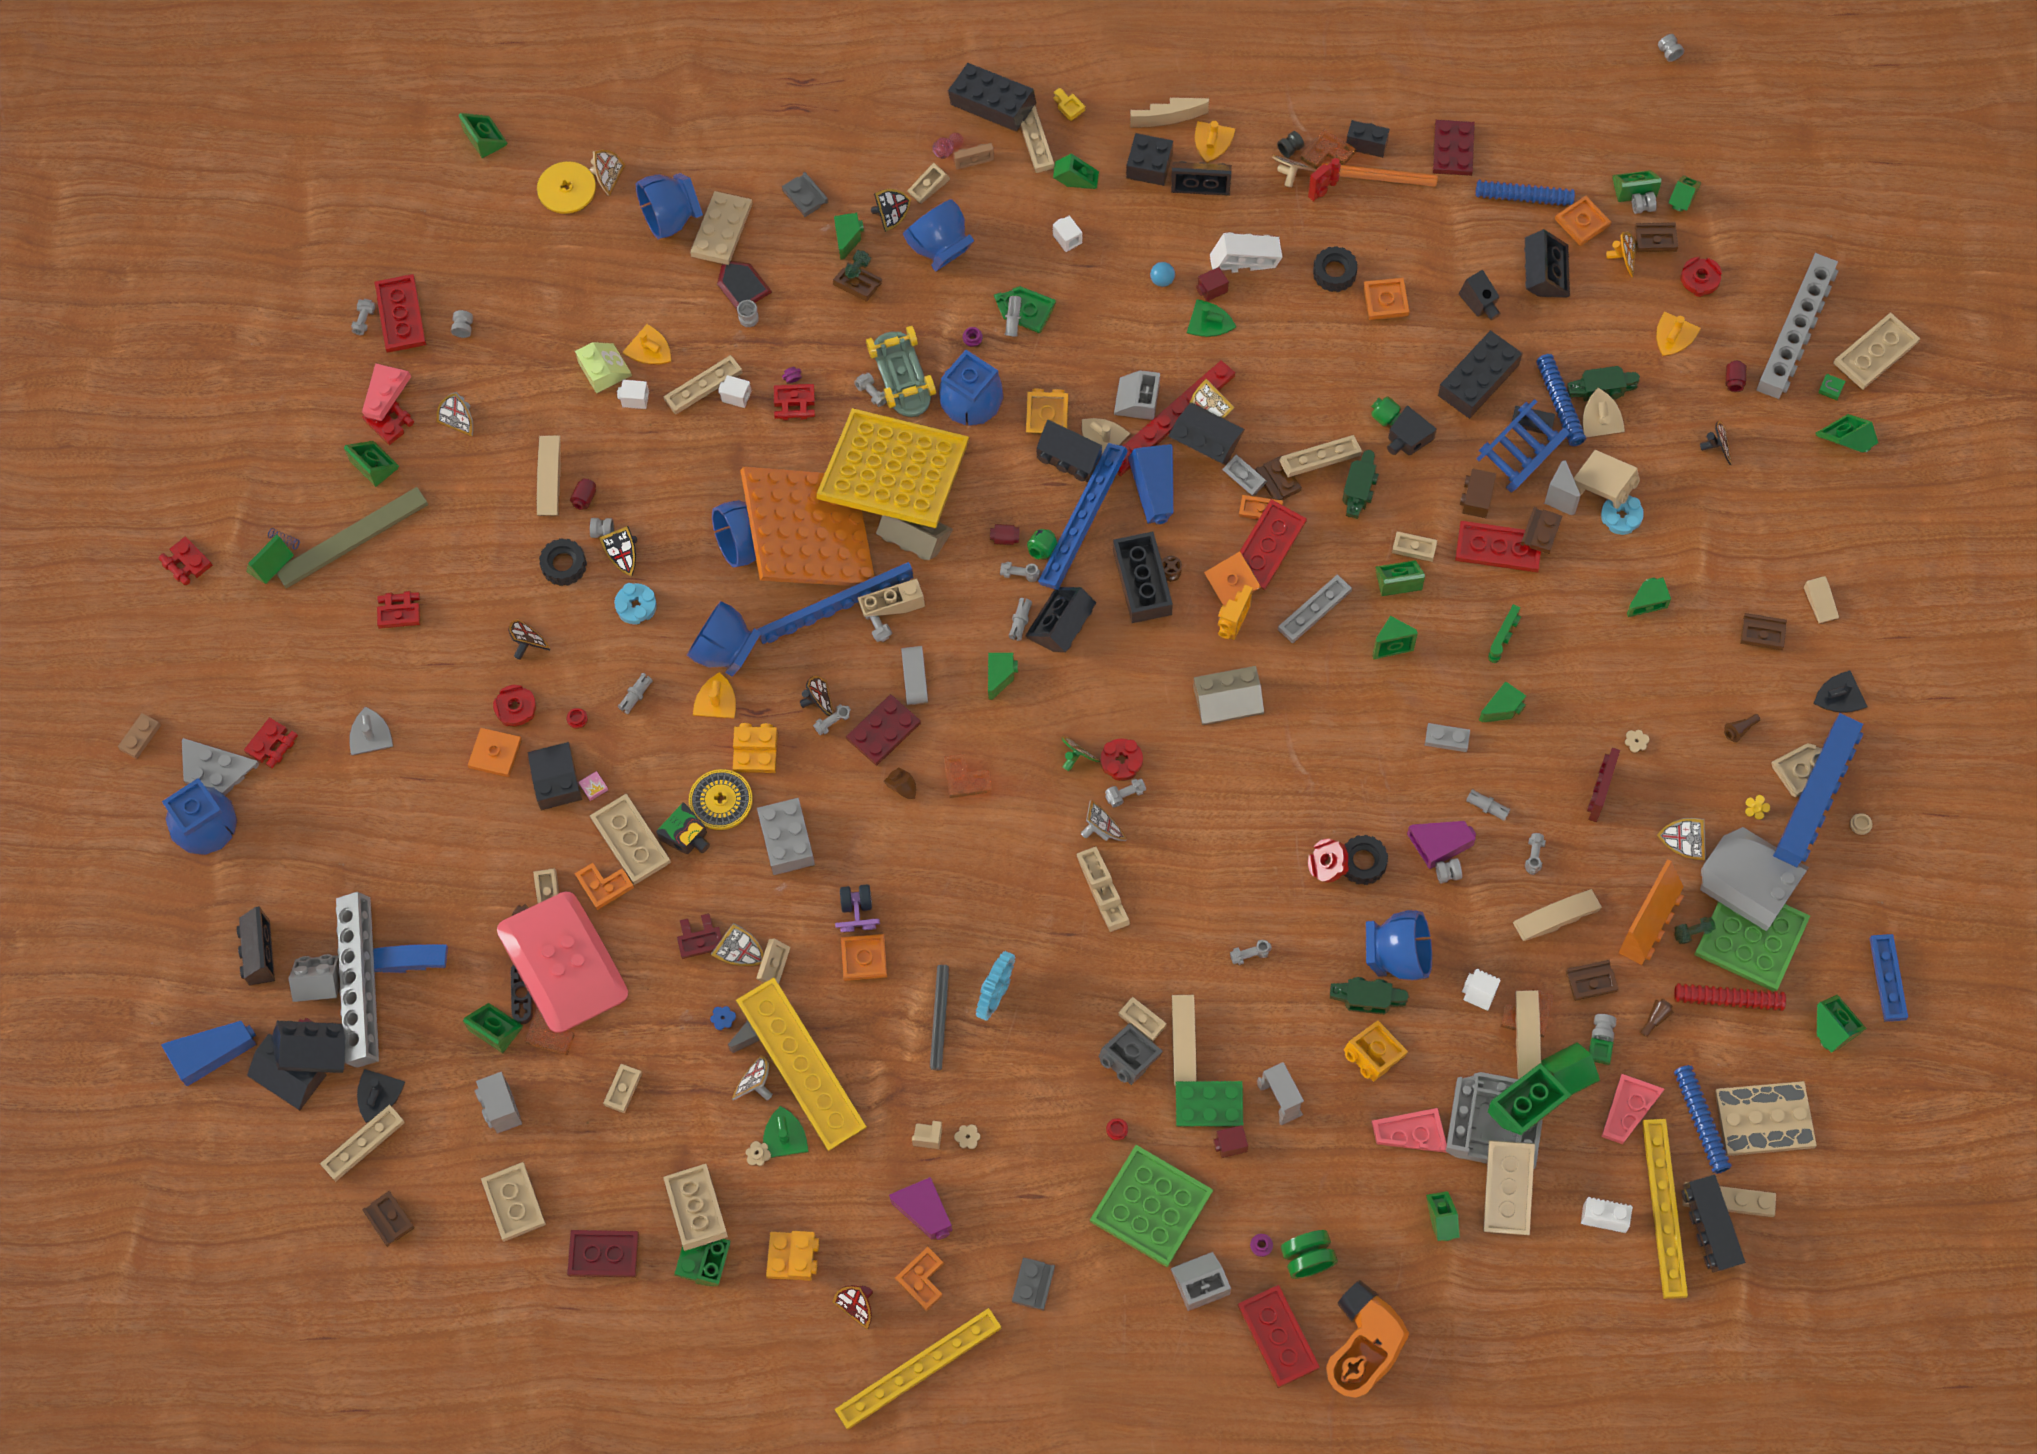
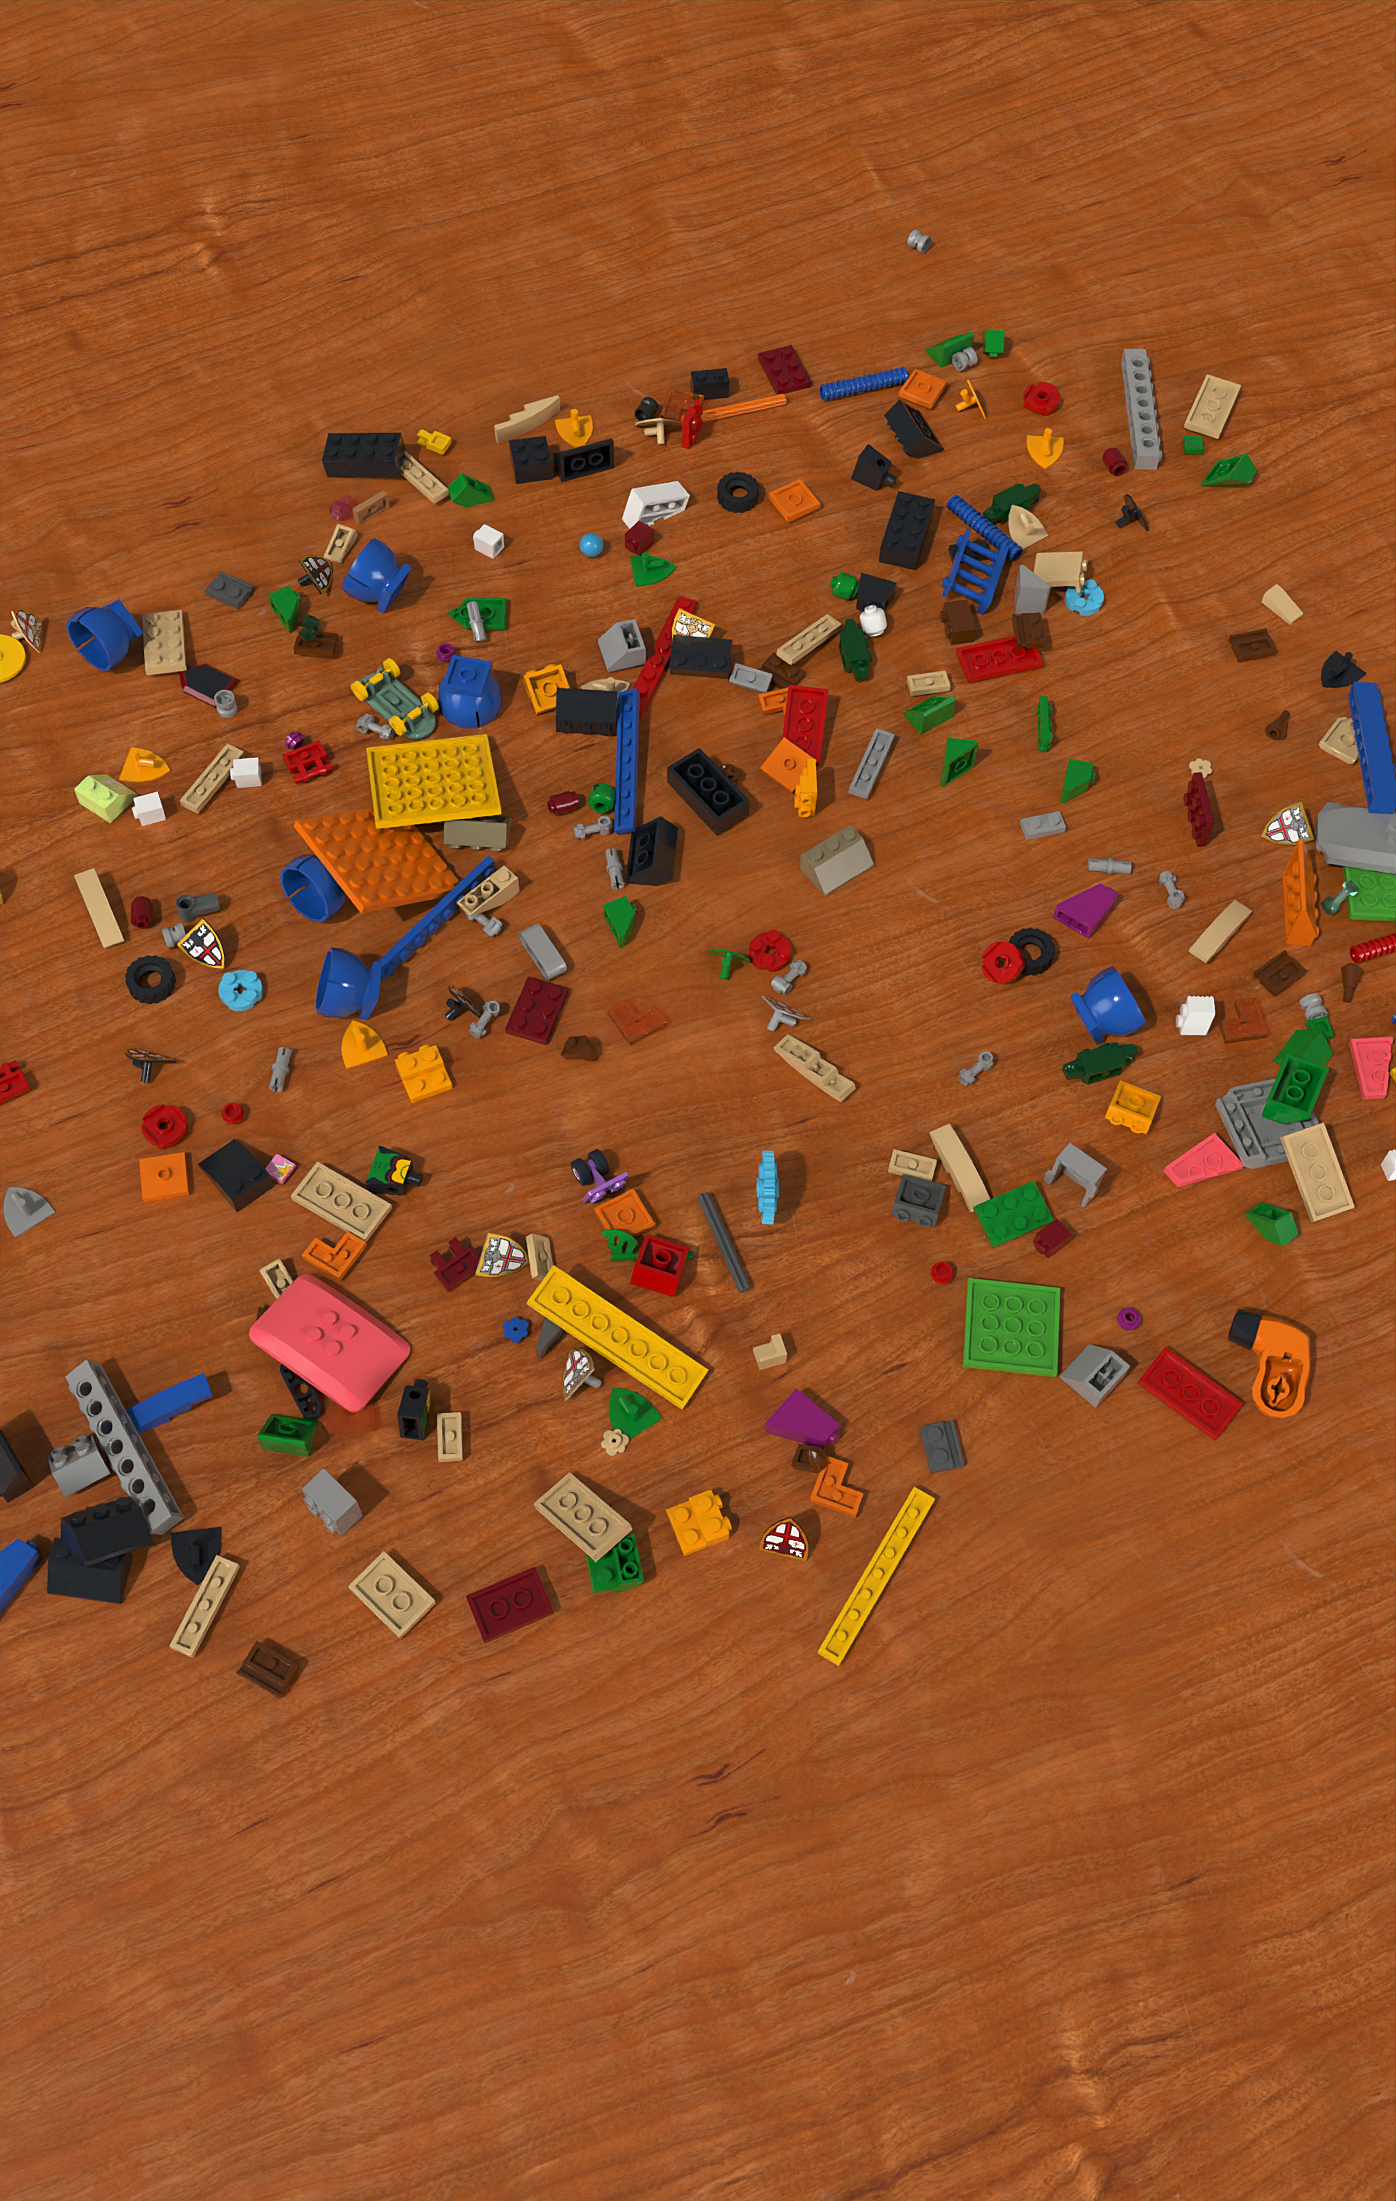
camera: 30 degrees left, 5 degrees down
piece [689,769,753,830] -> none
light grey brick [757,798,815,875] -> none
tan plant [954,1125,980,1149] -> none
blue slope [1128,444,1173,525] -> none
green wheel [1280,1230,1338,1279] -> none
light grey wheel [1435,858,1462,883] -> none
tan slope [1515,991,1541,1079] -> none
green slope [1627,577,1671,617] -> none
reddish brown plate [1635,222,1678,252] -> none
yellow plant [1745,795,1770,820] -> none
none -> dark grey piece [176,892,220,922]
none -> black torso [397,1379,431,1441]
none -> green piece [601,1229,693,1261]
none -> red slope [630,1234,690,1297]
none -> reddish brown plate [791,1444,828,1473]
none -> white head [860,605,887,636]

